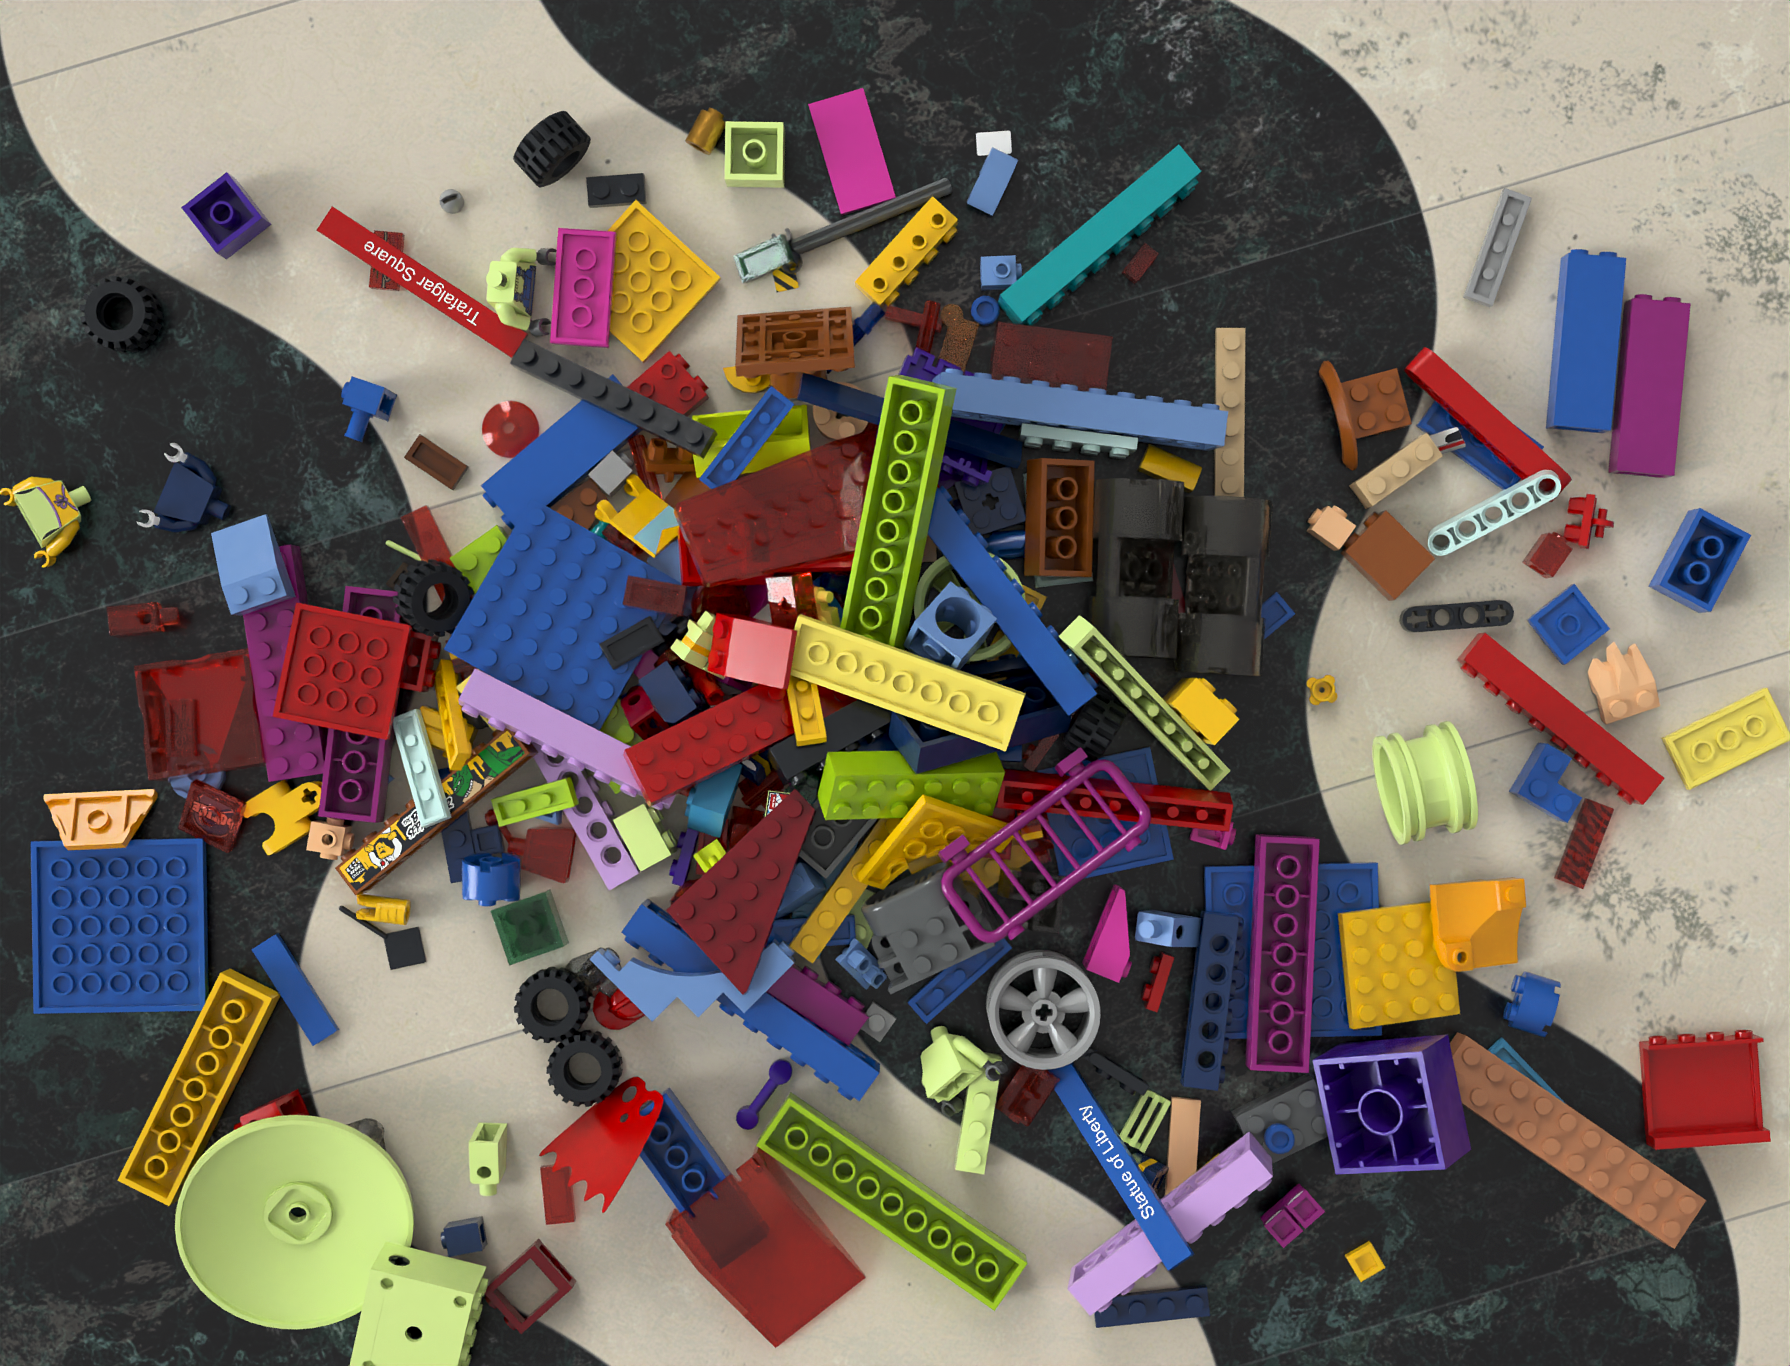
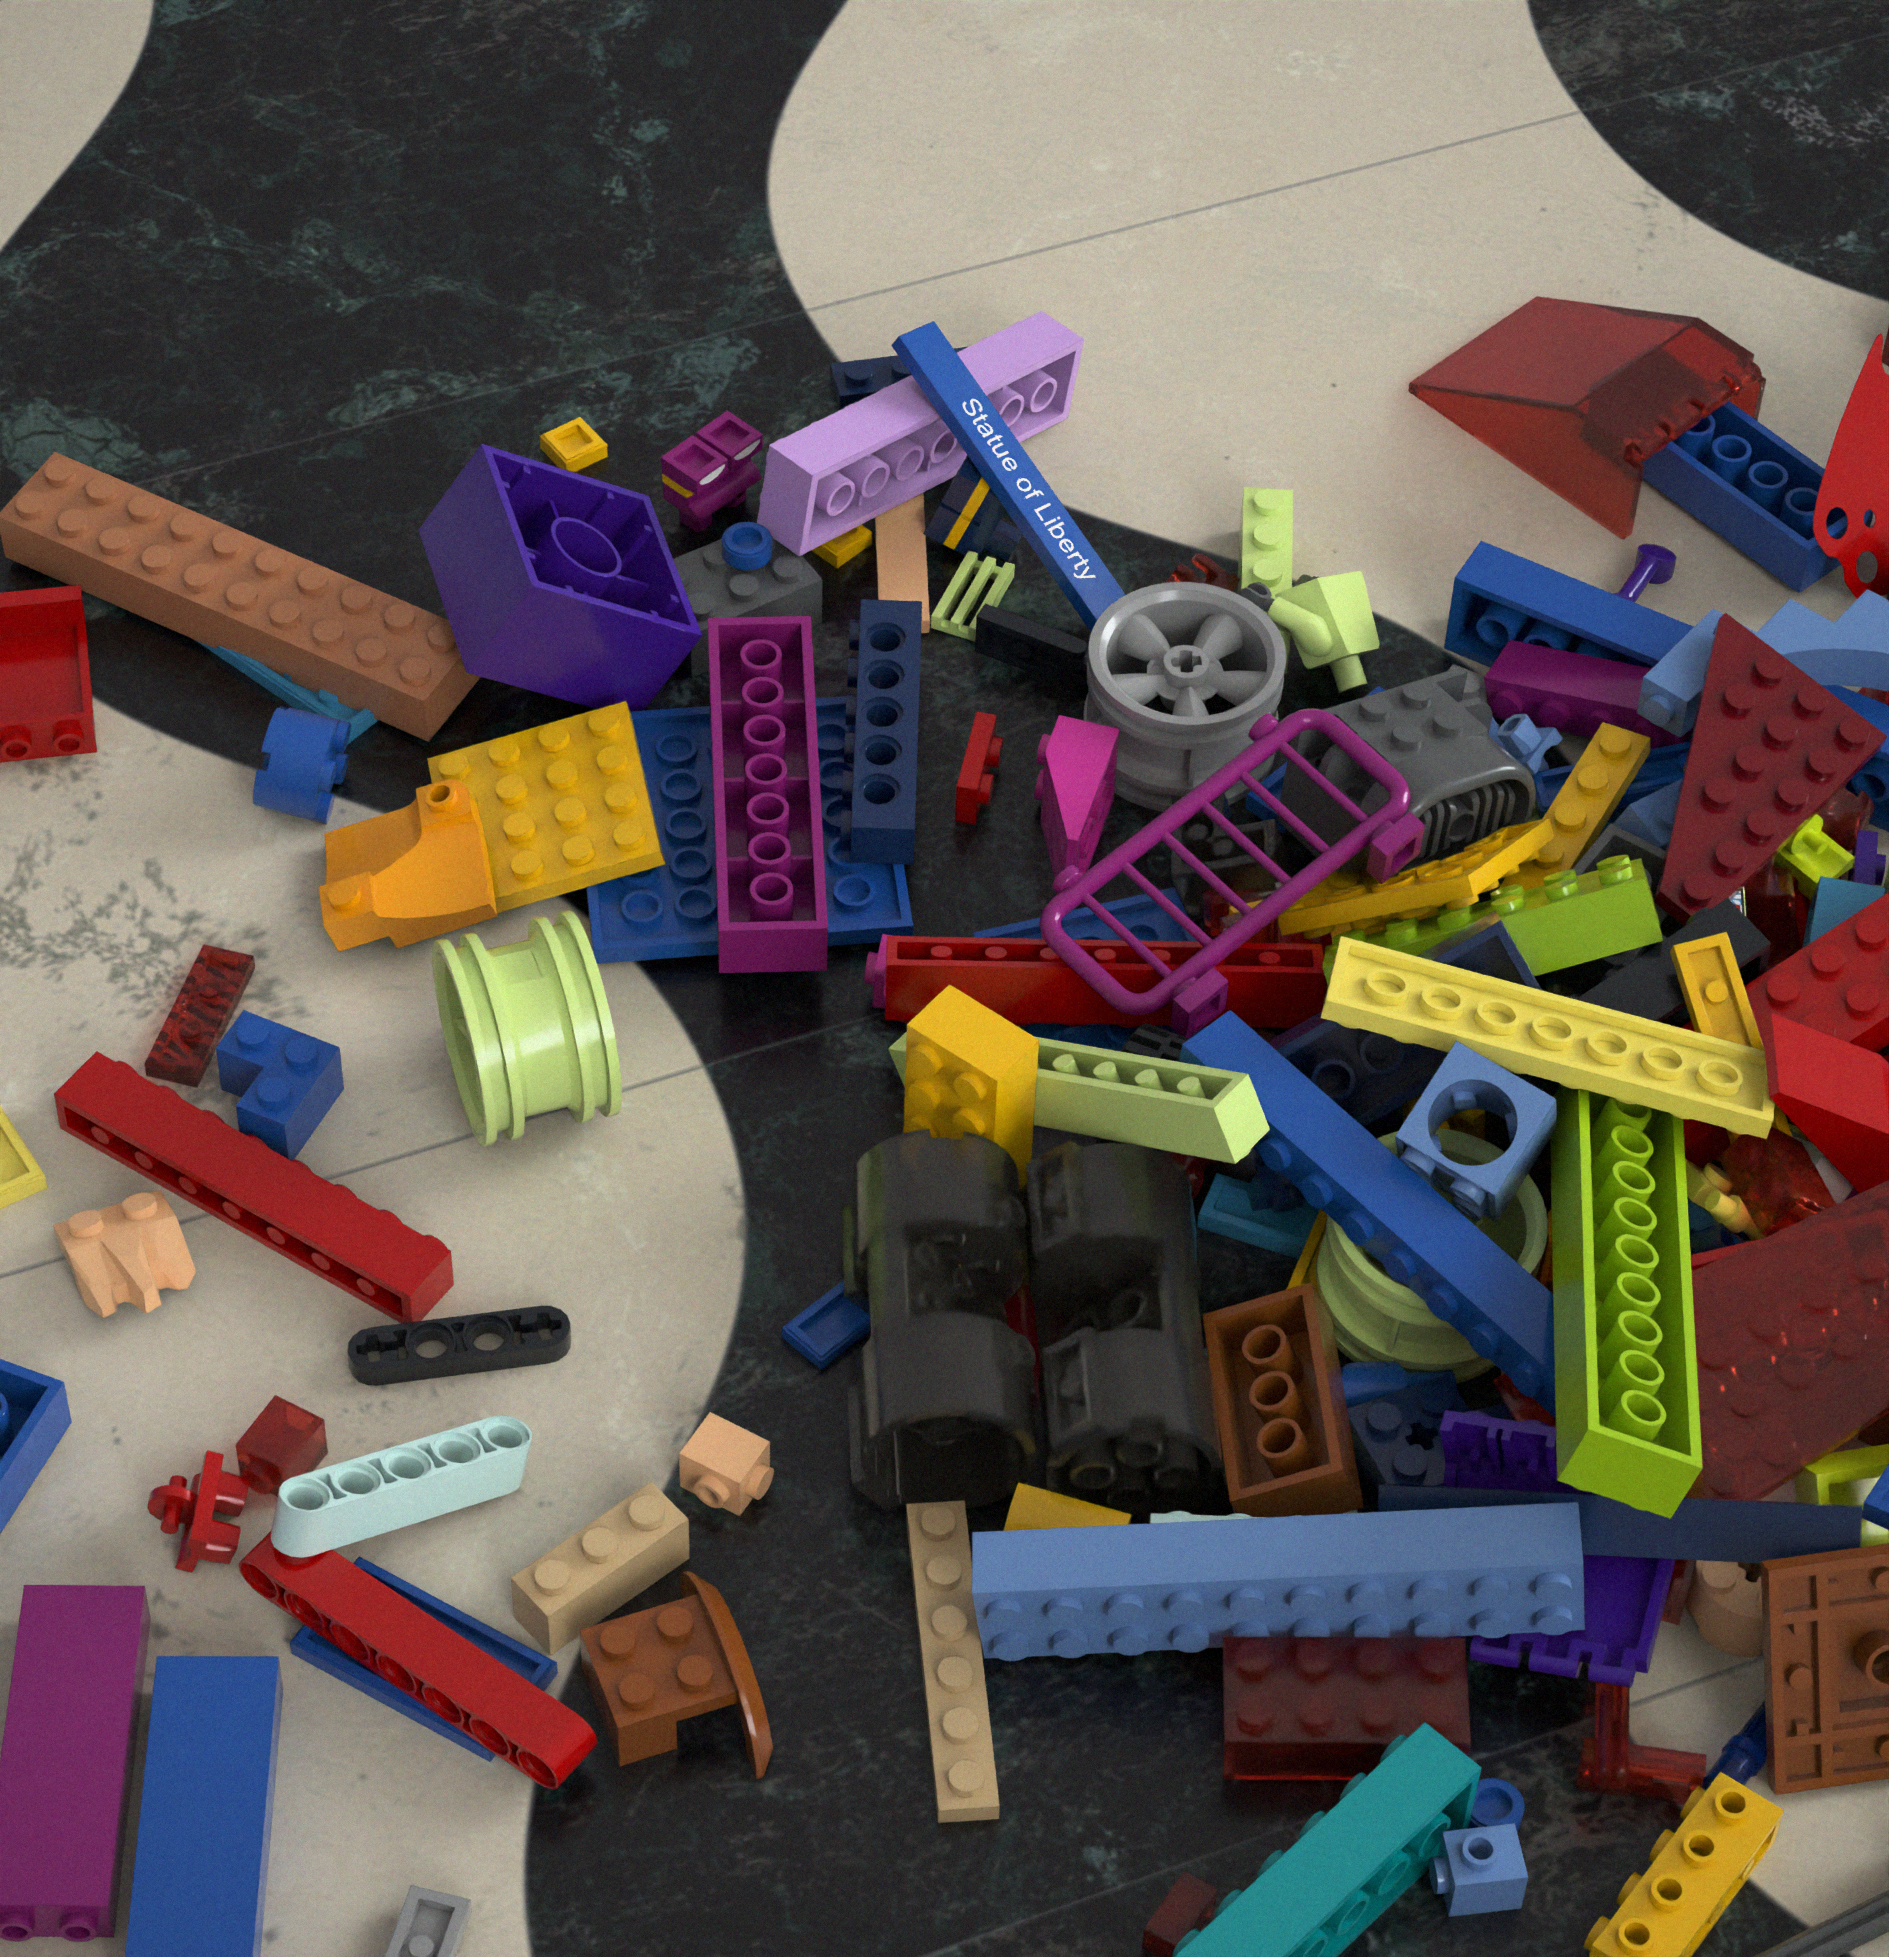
camera: 175 degrees right, 40 degrees down
lime brick [756,1092,1027,1311] -> none
clear orange hinge [938,304,979,374] -> none
medium blue torso [1135,910,1202,947] -> none
yellow plate [1306,675,1338,705] -> none
dark orange brick [1341,510,1435,601] -> none
sticker [1429,427,1466,454] -> none
blue plate [1527,584,1610,665] -> none

